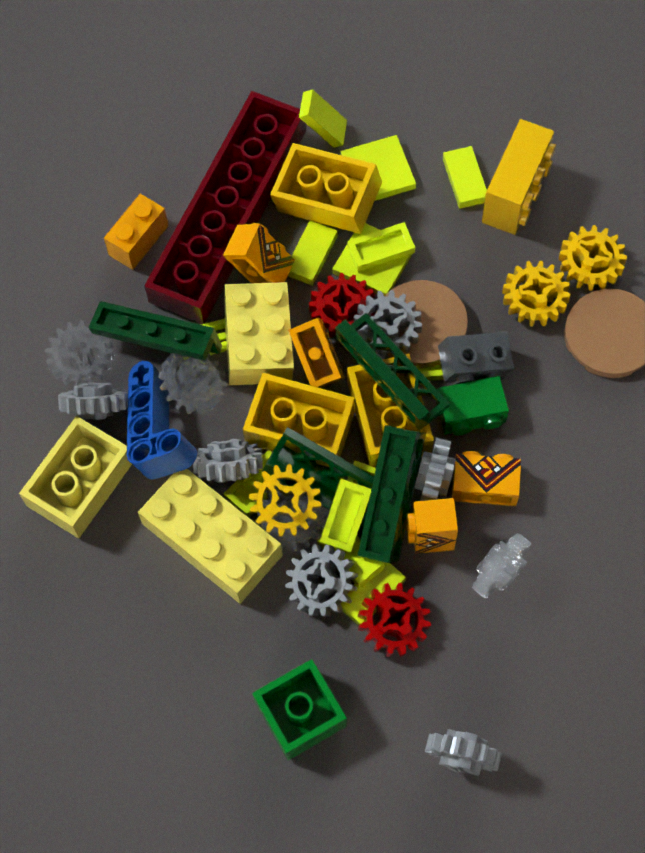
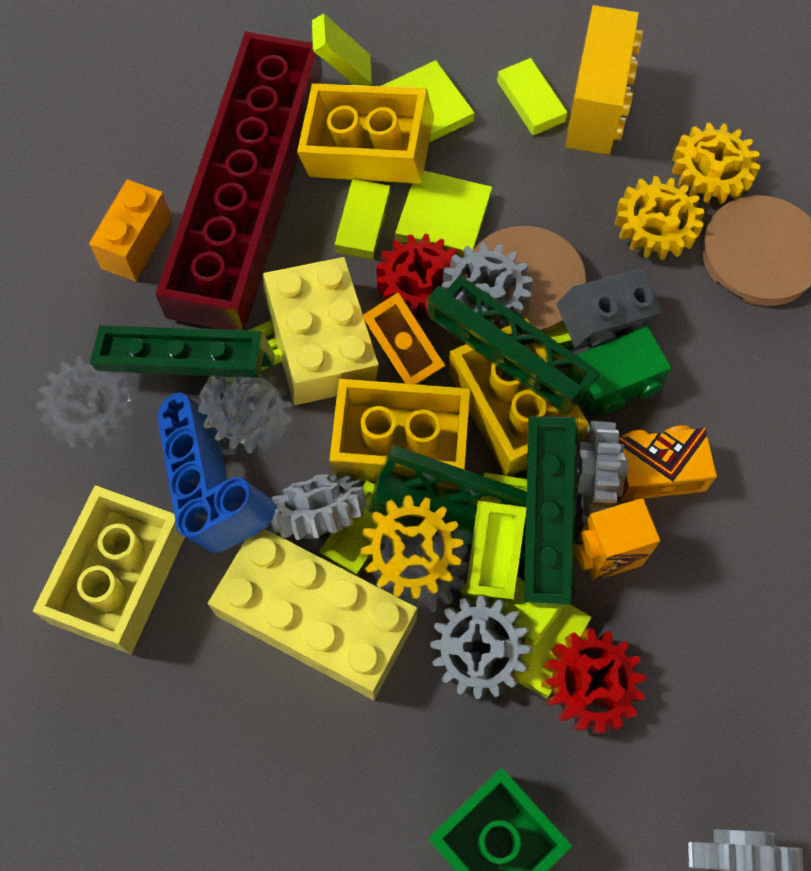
camera: 15 degrees left, 0 degrees up
light grey gear [58,382,128,420] -> none
light orange brick [223,223,295,283] -> none
neon yellow tile [347,222,416,272] -> none
clear gear [472,533,531,599] -> none

